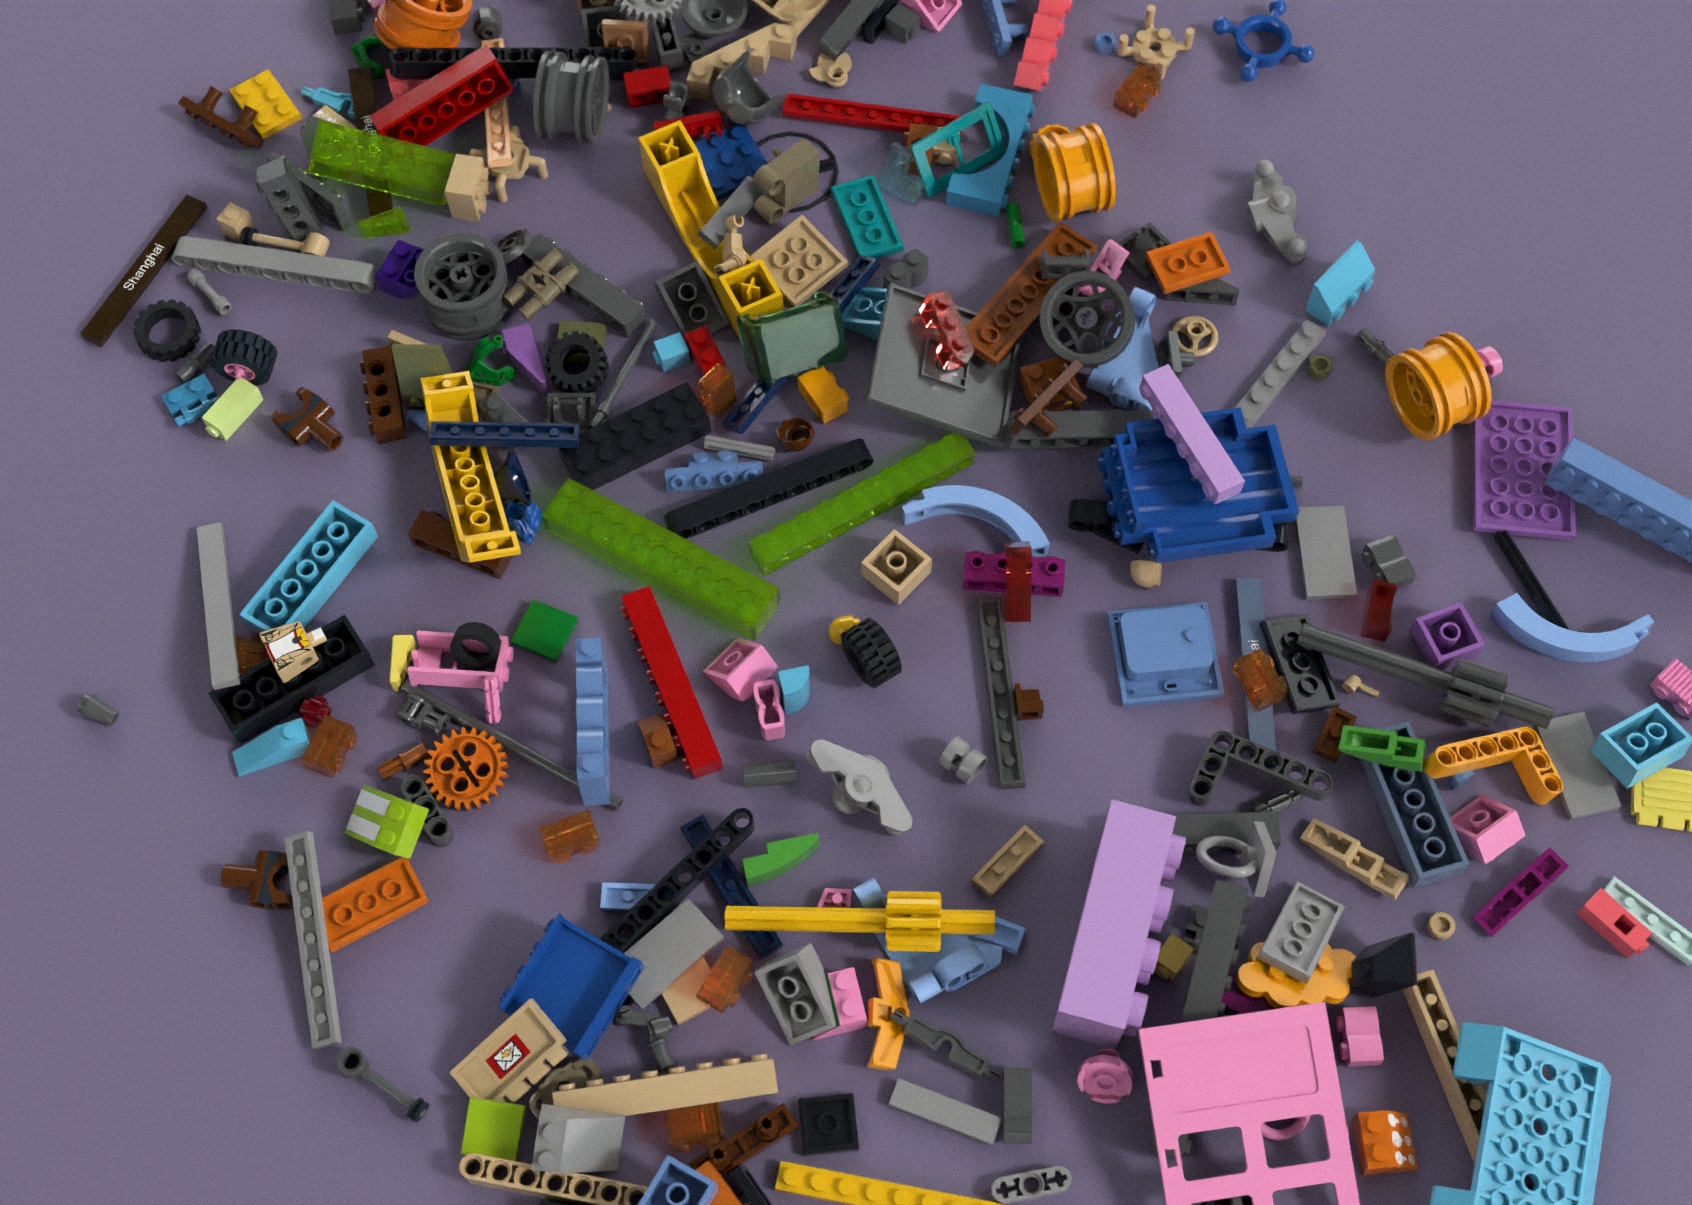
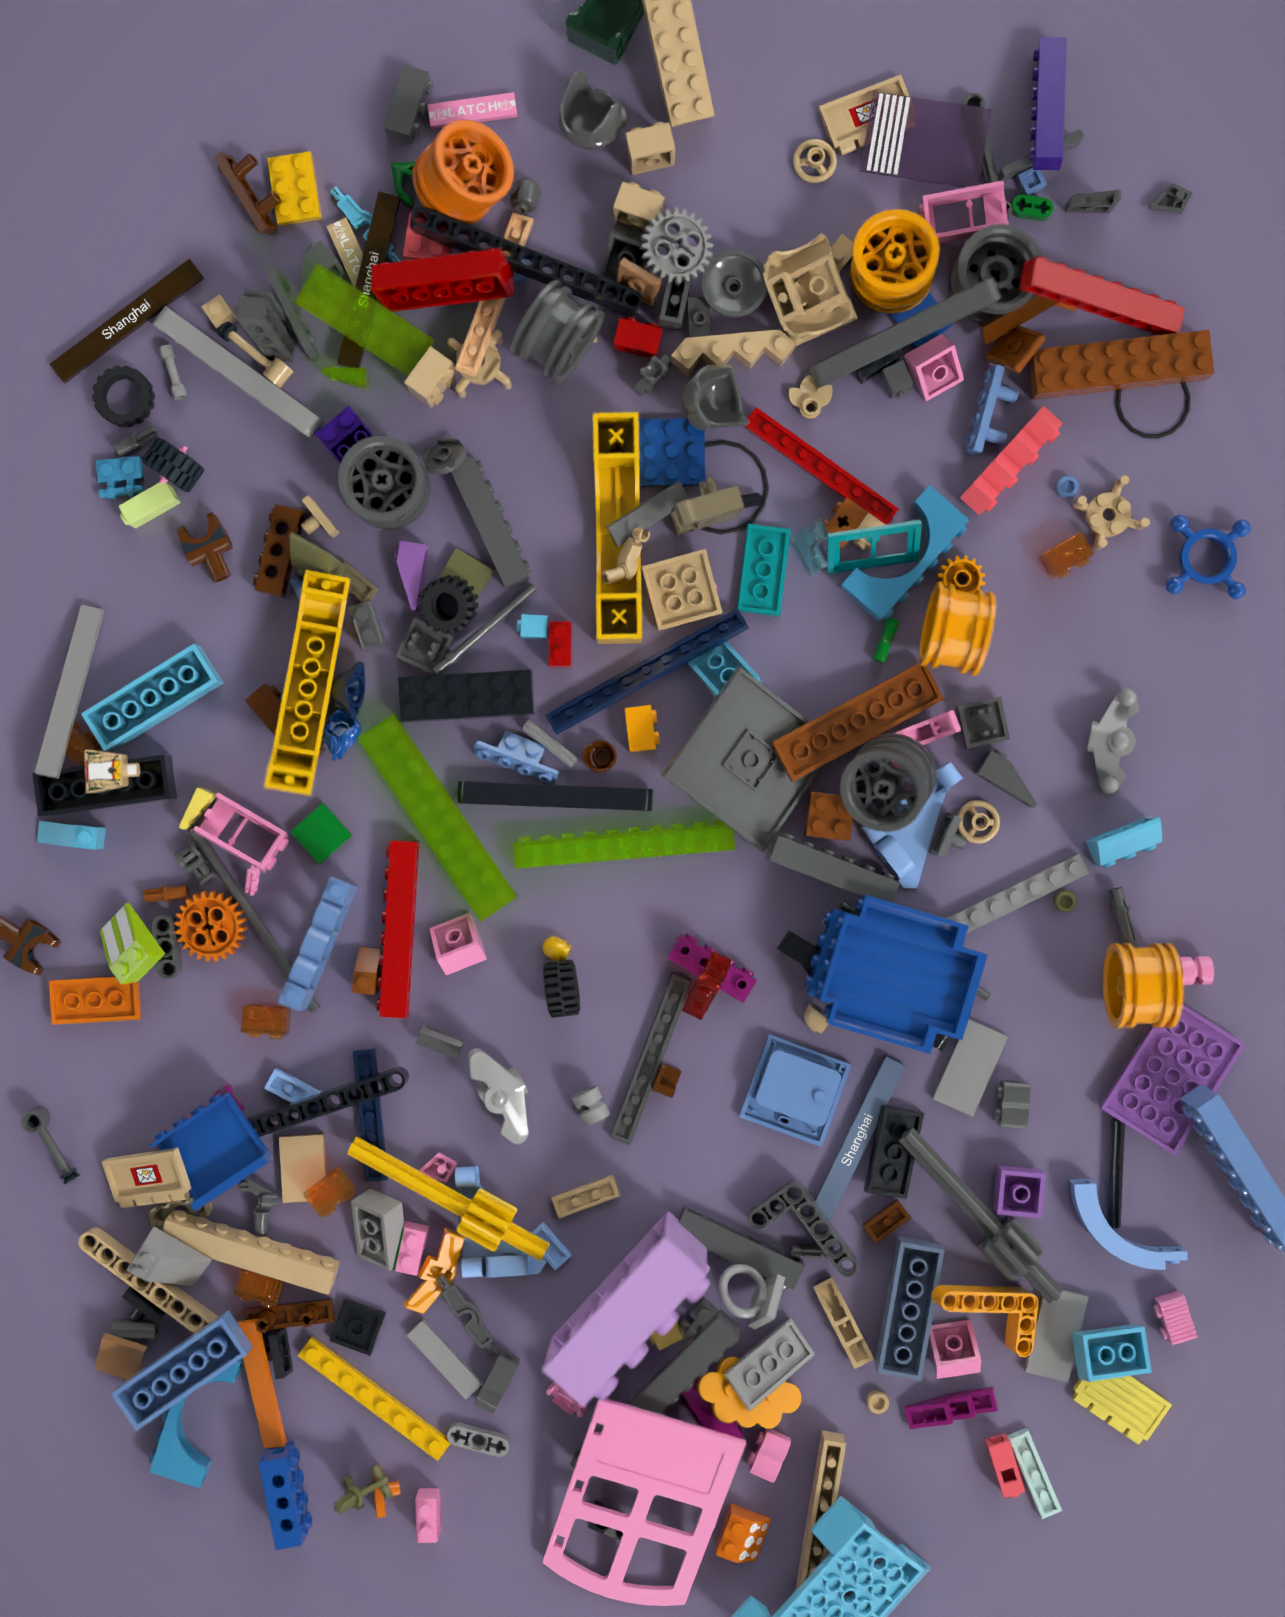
camera: 25 degrees right, 25 degrees up
light grey plate [284,831,342,1049] -> none
dark red gear [299,695,332,729] -> none
clear orange brick [301,715,357,778] -> none
dark blue tile [429,421,580,448] -> none
black tyre [450,622,501,671] -> none
lime tile [461,1097,526,1162] -> none
green helmet [466,335,517,386] -> none
dark tan pin [503,248,579,321] -> none
light grey tile [624,898,724,1010] -> none
dark grey slope [653,260,730,339] -> none
red plate [654,110,725,139] -> none
clear orange brick [698,363,736,418] -> none
clear green windscreen [736,290,849,384] -> none
bright green slope [742,833,820,887] -> none
bright pink brick [754,679,785,741] -> none
medium azure brick [778,665,810,715] -> none
tan brick [861,529,932,605] -> none
dark grey brick [883,249,929,290] -> none
light blue arch [901,485,1050,557] -> none
clear red arch [918,290,975,370] -> none
reddish brown plate [1010,359,1088,437] -> none
dark grey hinge [1039,248,1092,279] -> none
lavender brick [1139,364,1245,504] -> none
orange plate [1146,232,1231,294] -> none
clear orange brick [1232,649,1288,712] -> none
bright green slope [1339,725,1426,772] -> none
tan hand [1341,675,1380,697] -> none
black slope [1351,932,1418,998] -> none
clear red panel [1360,579,1398,642] -> none

